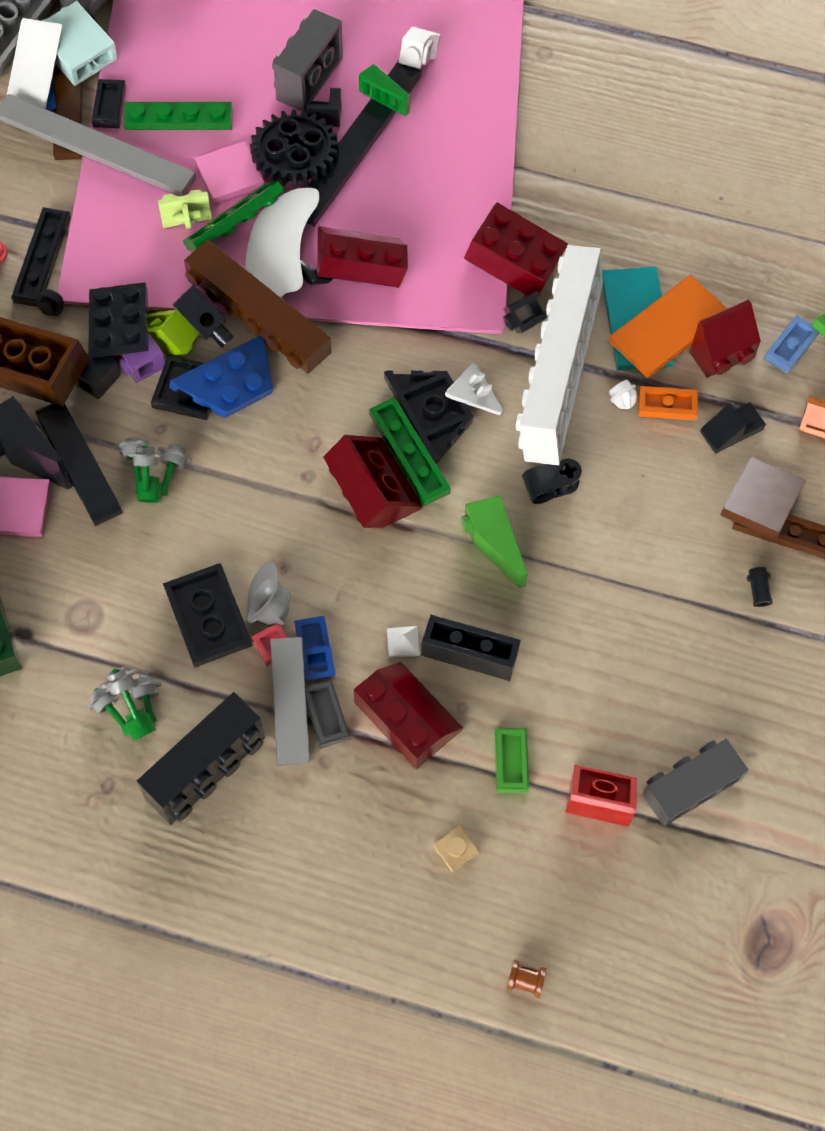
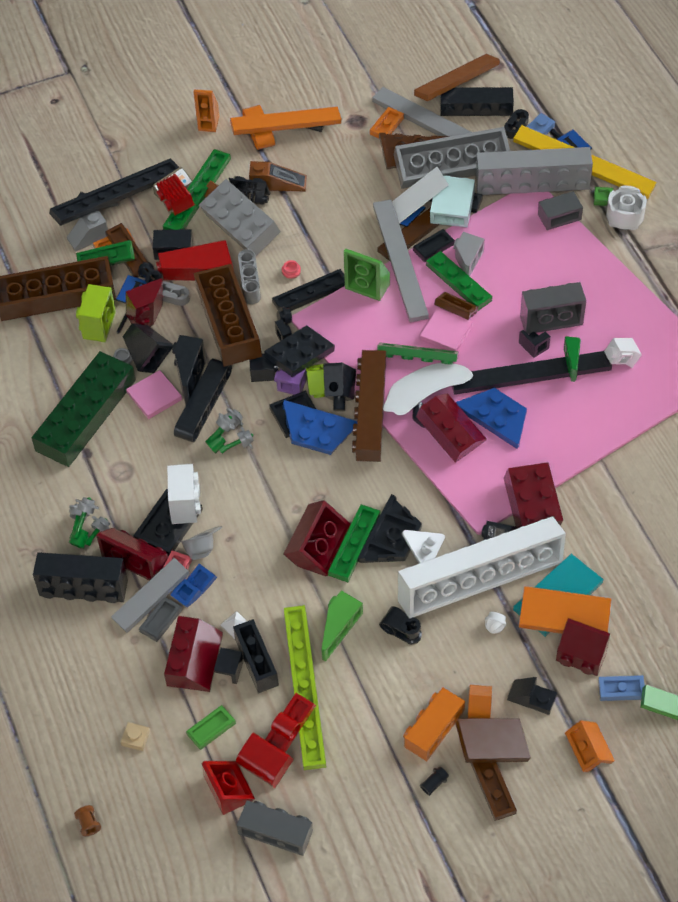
camera: 55 degrees right, 10 degrees down
yellowish green hips [158,189,212,229] -> none
black gear [250,109,339,187] -> none
orange plate [638,386,698,421] -> none
none -> dark red slope [96,528,168,581]
none -> white piece [167,464,201,524]
none -> black panel [214,647,243,684]
none -> red plate [236,693,316,788]
none -> black plate [275,319,292,341]
none -> lime plate [284,605,326,770]
none -> bright green slope [344,248,390,301]
none -> orange brick [403,687,465,761]
none -> reddish brown tile [434,292,478,320]
none -> light grey slope [453,232,485,276]
none -> blue wing [456,388,527,449]
none -> orange slope [468,685,492,719]

